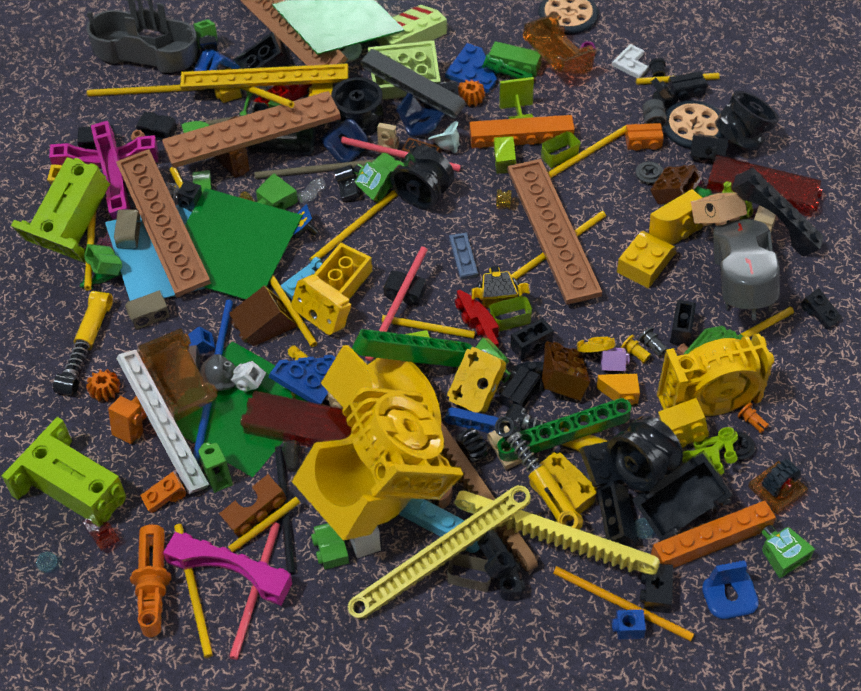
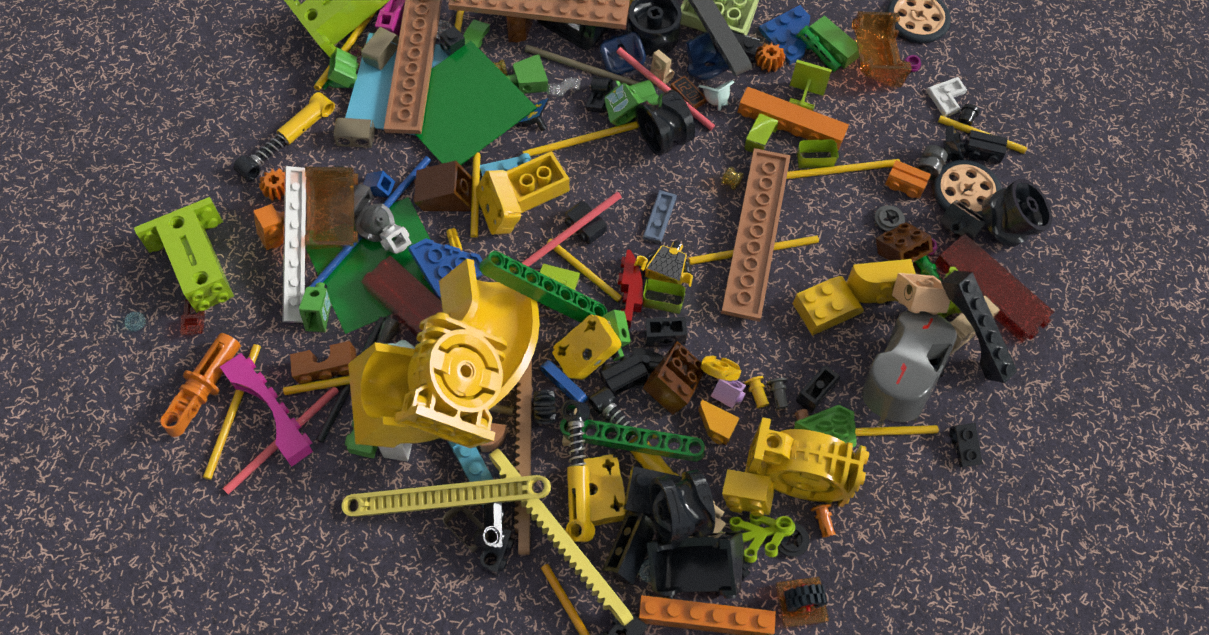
camera: 25 degrees right, 10 degrees up
orange plate [140,472,186,513] -> none

